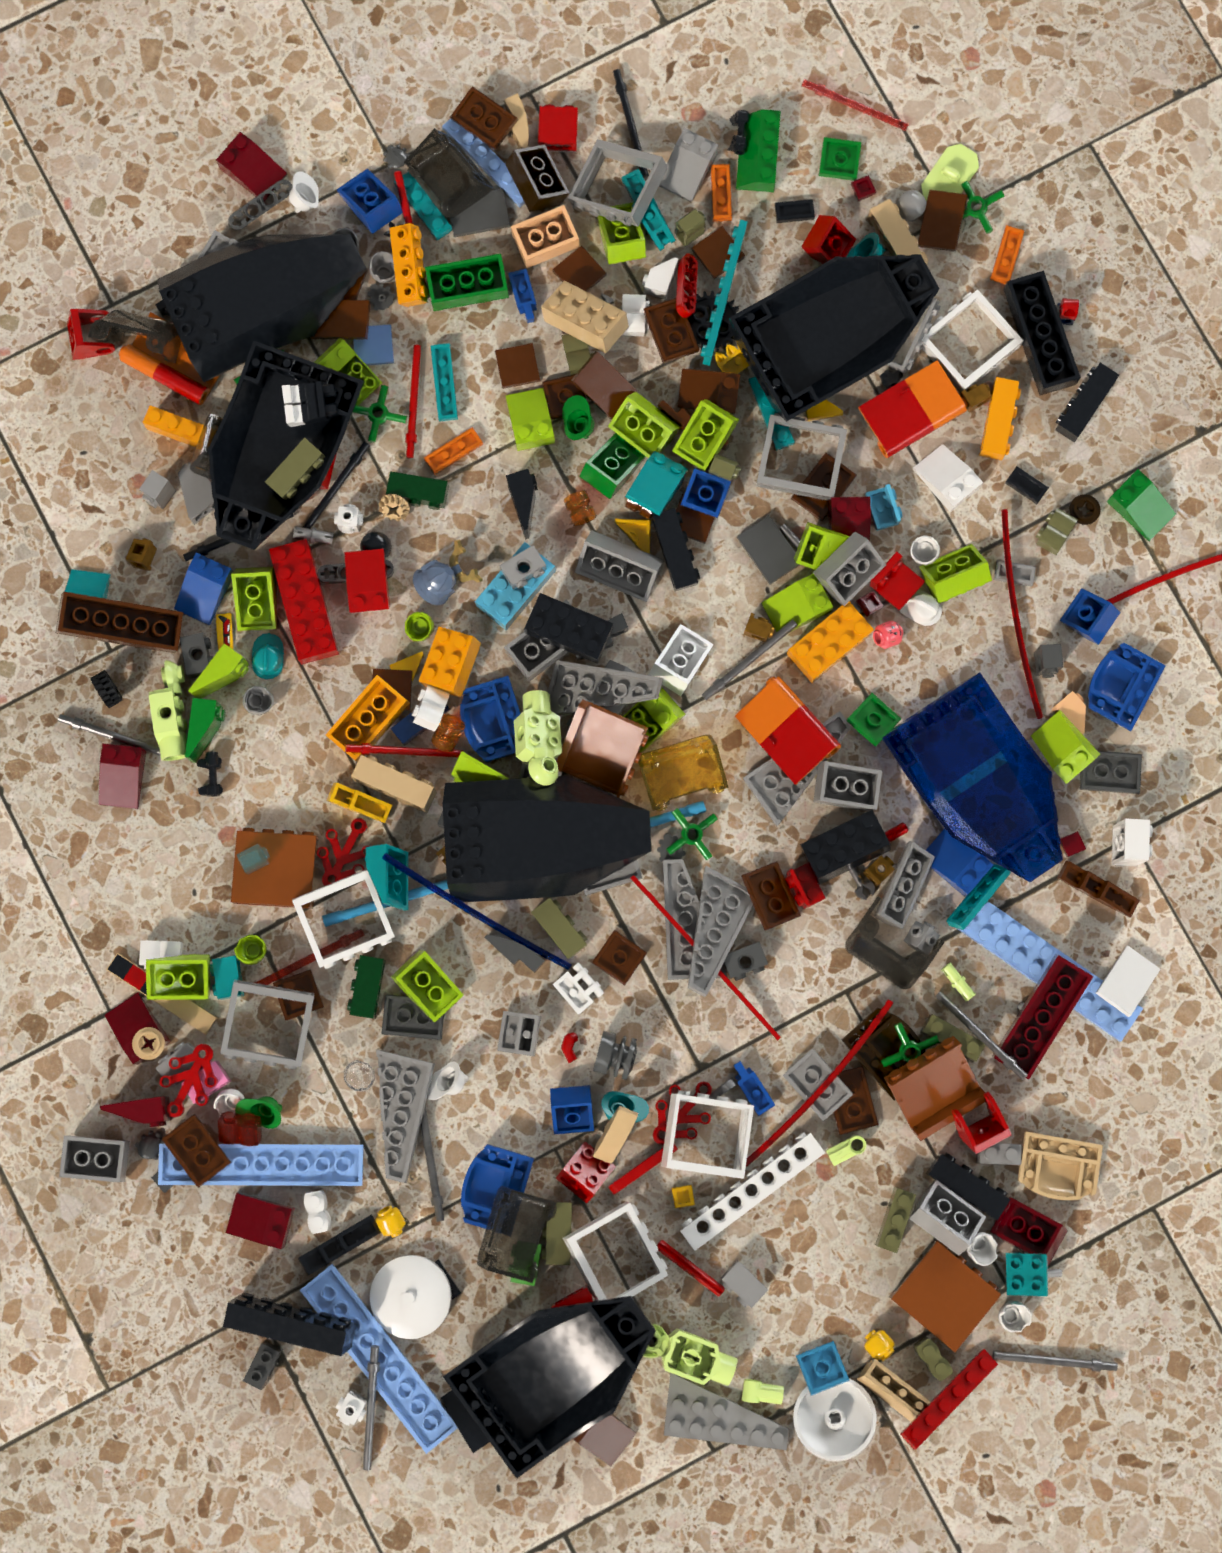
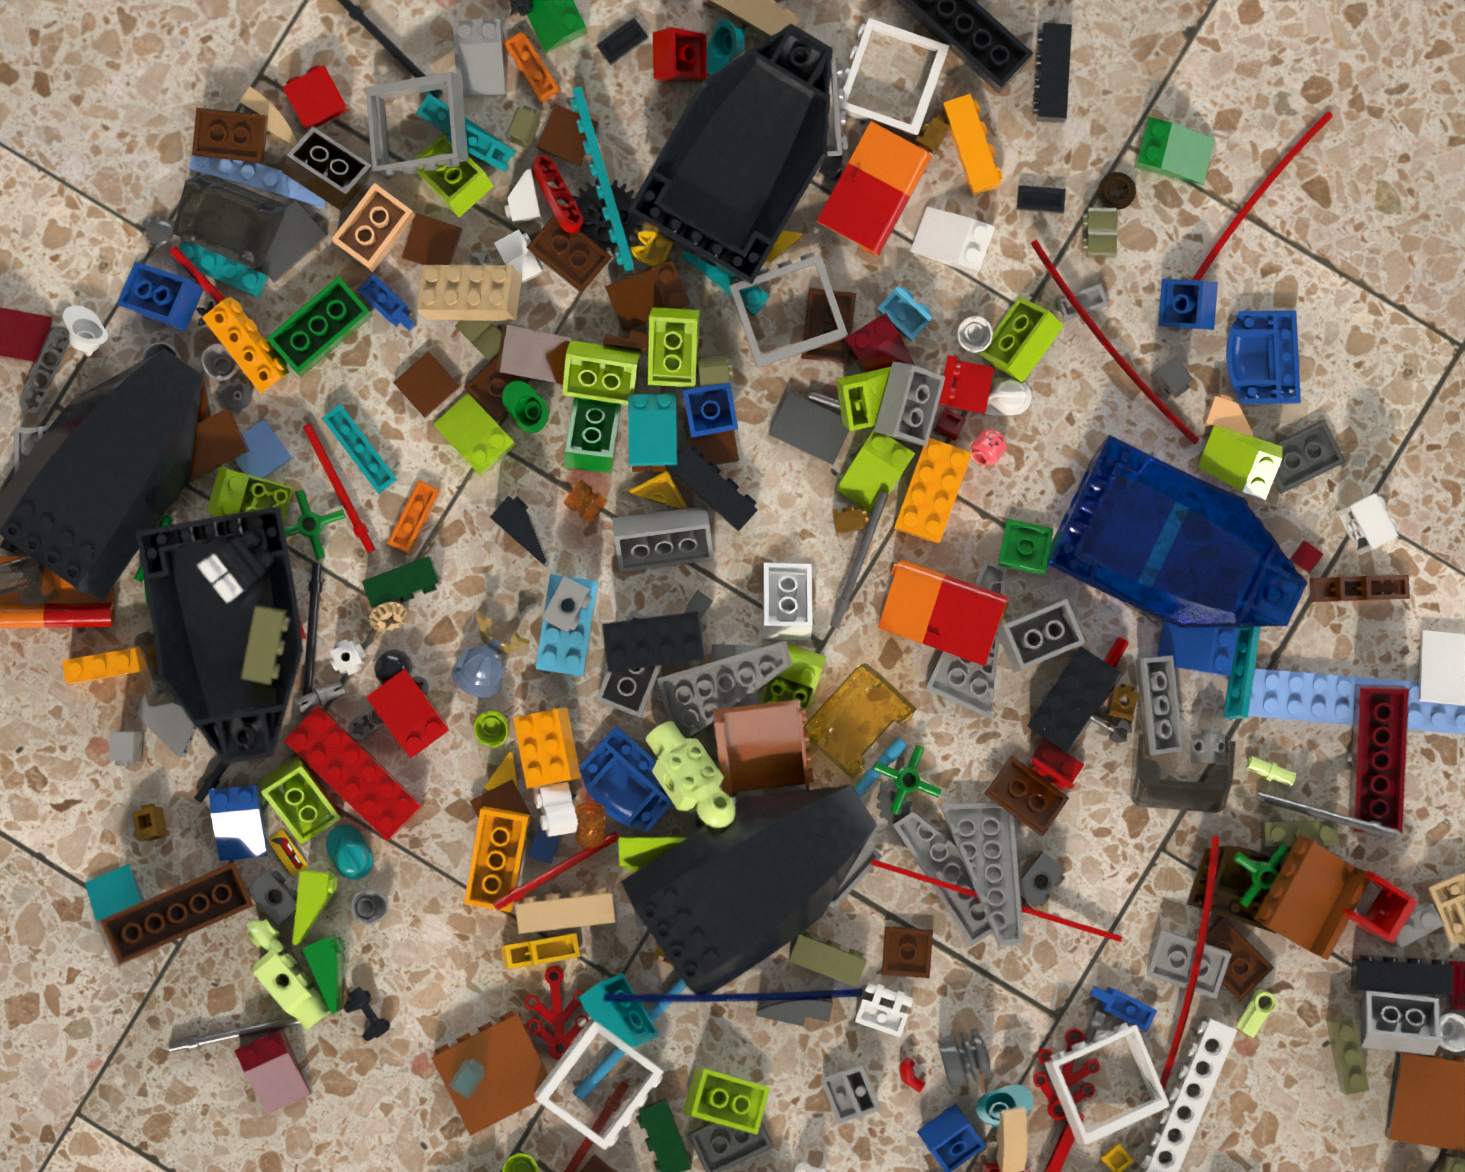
camera: 25 degrees left, 5 degrees up
black tyre [91,670,123,708] -> none

